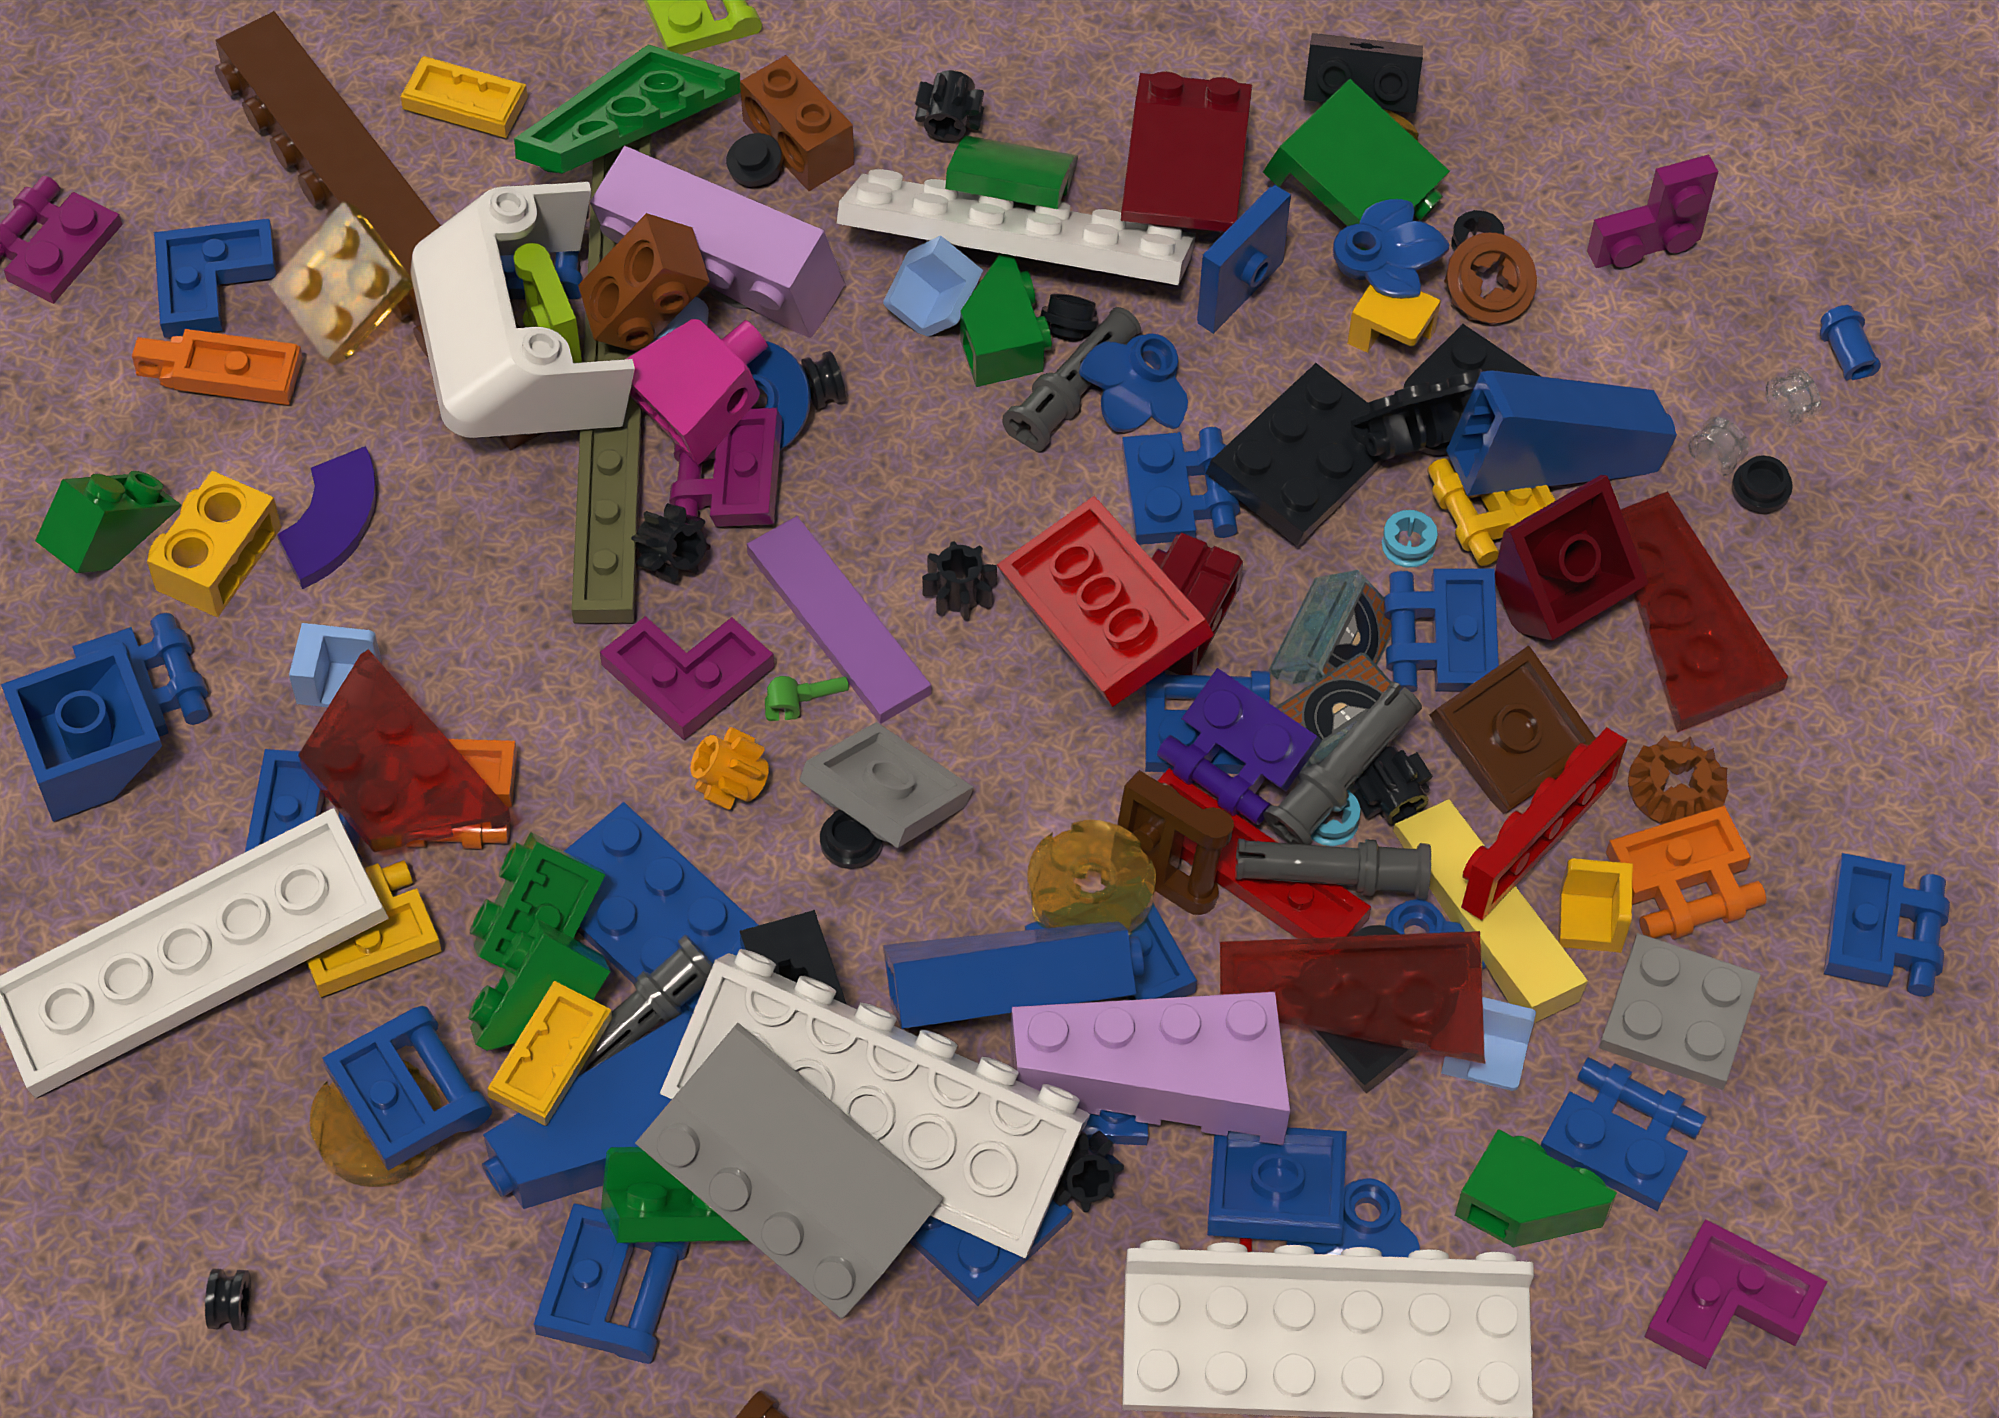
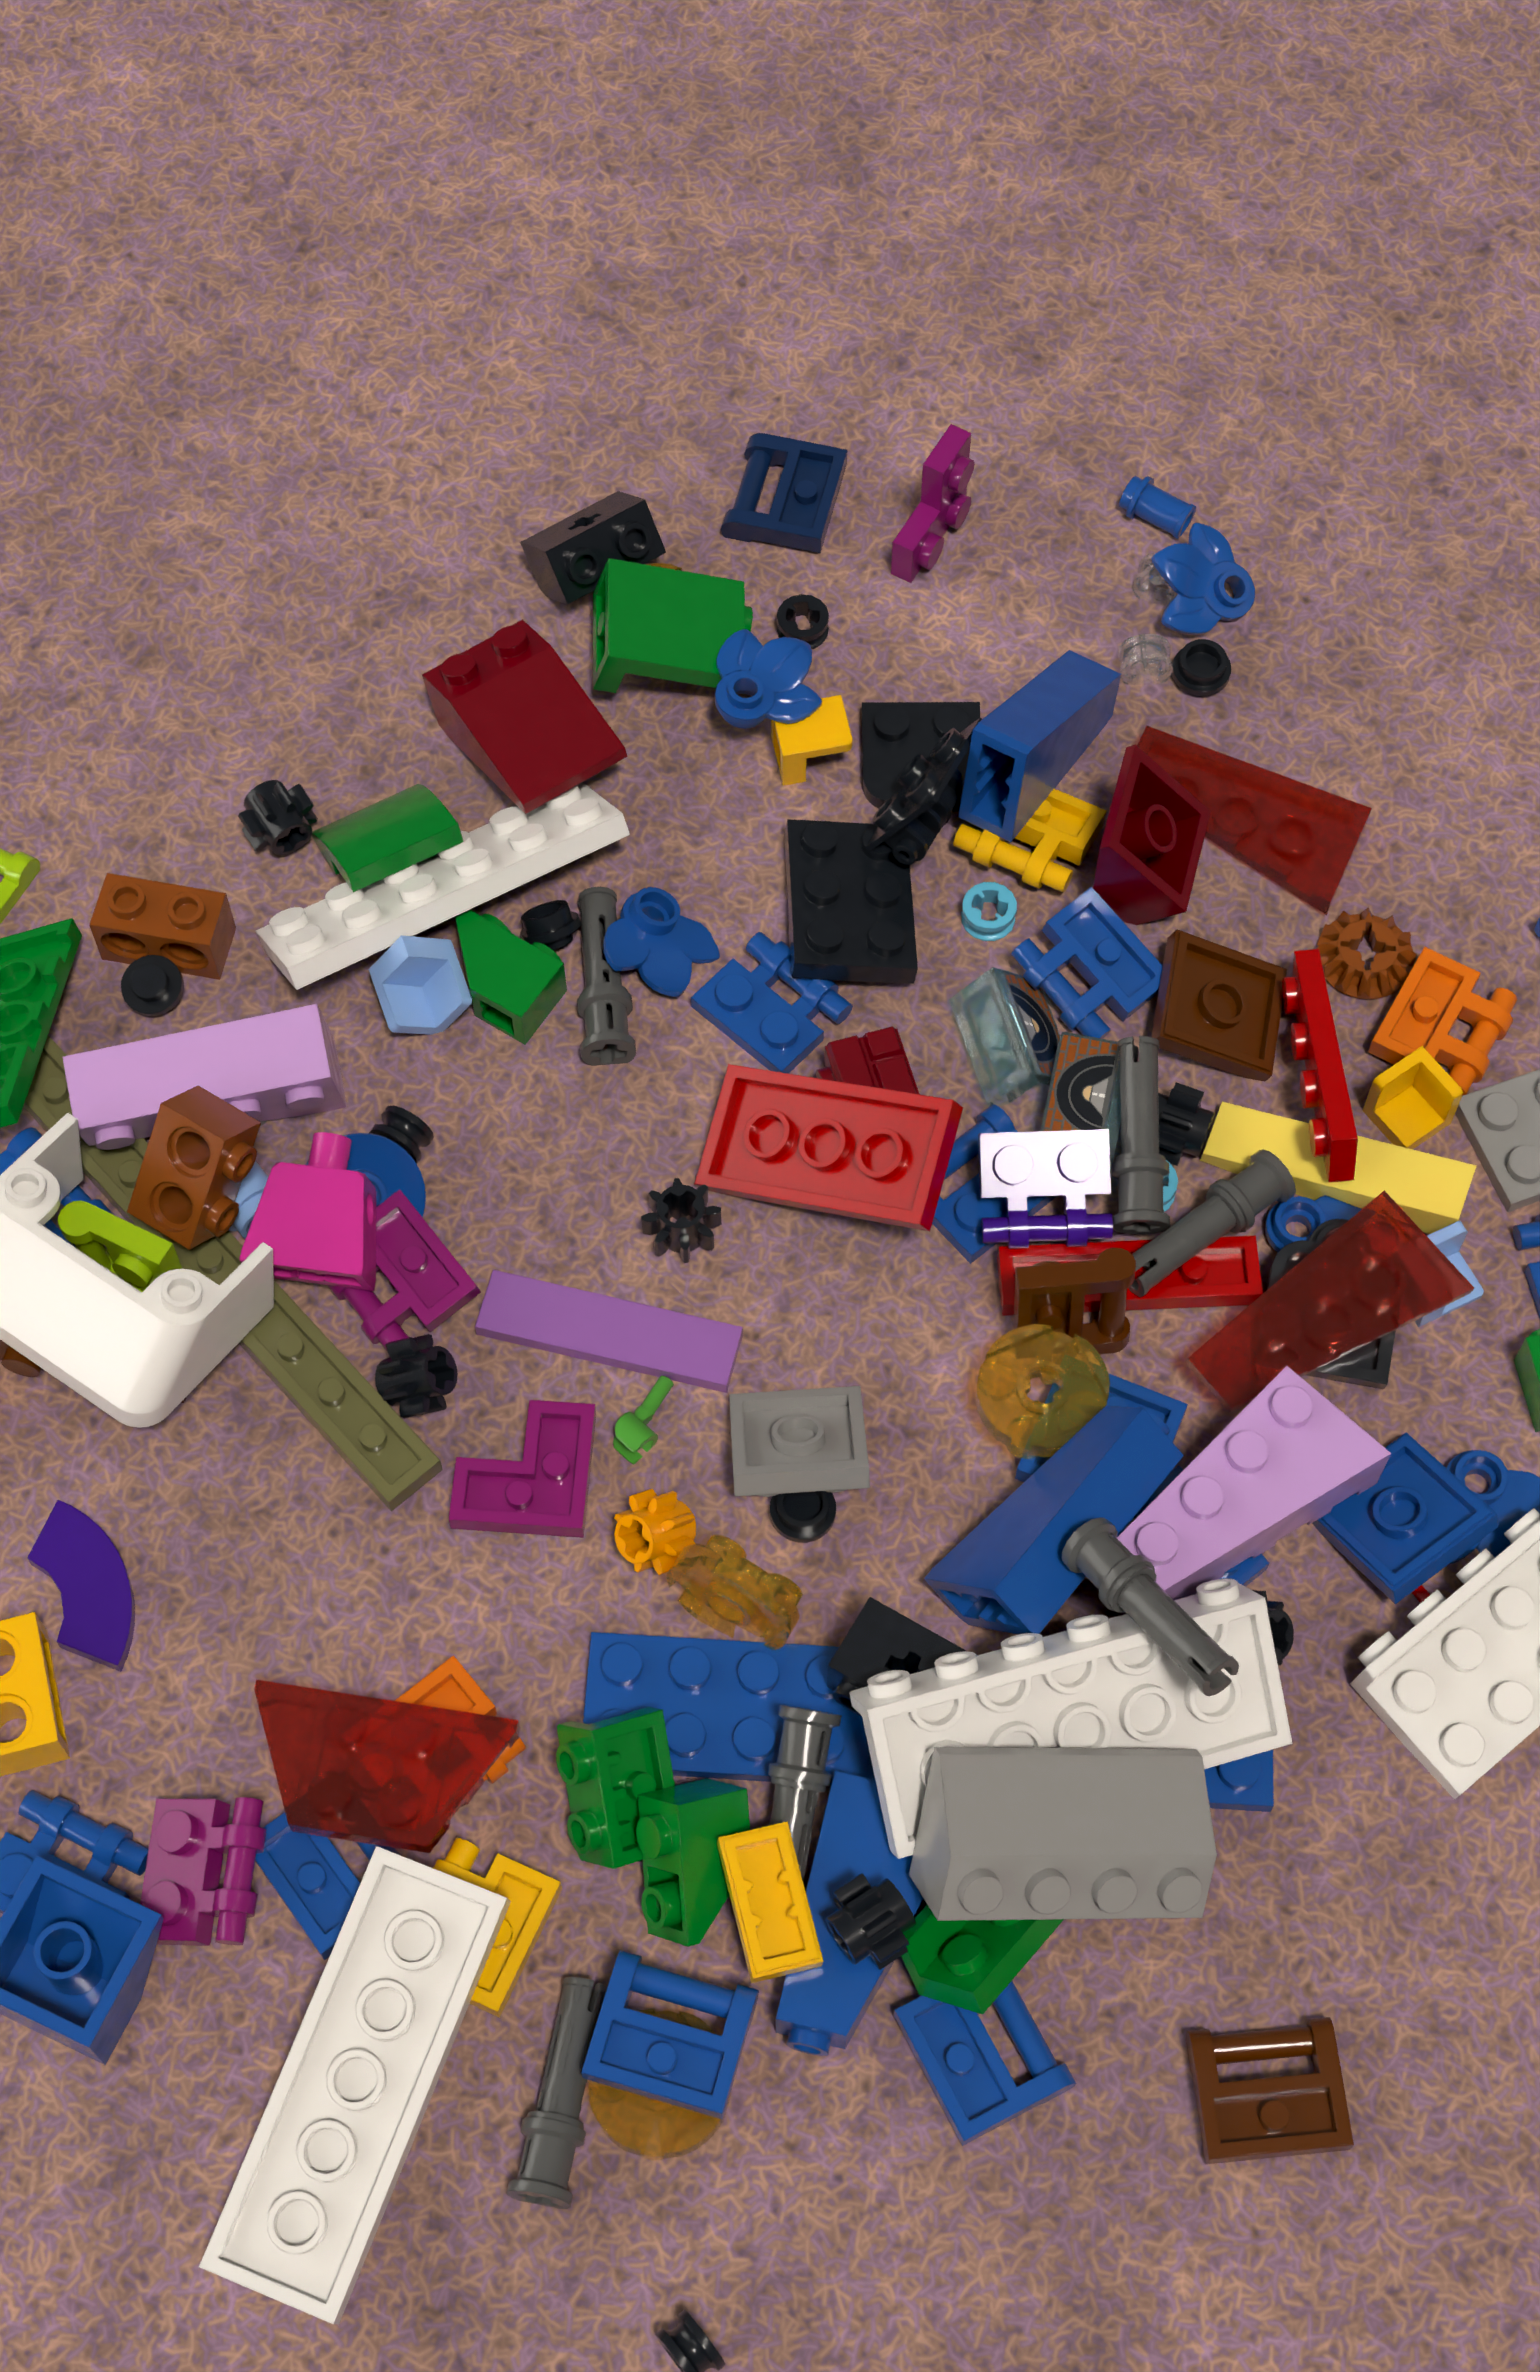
camera: 40 degrees left, 5 degrees up
light blue panel [289,623,382,711] -> none
blue plate [1197,185,1291,334] -> none
dark orange gear [1444,232,1537,326] -> none
none -> magenta plate [140,1797,266,1946]
none -> dark grey pin [506,1977,607,2209]
none -> clear yellow plate [666,1535,803,1650]
none -> dark blue plate [720,433,847,553]
none -> black gear [825,1873,916,1970]
none -> dark grey pin [1062,1517,1239,1696]
none -> blue plate [1151,523,1255,635]

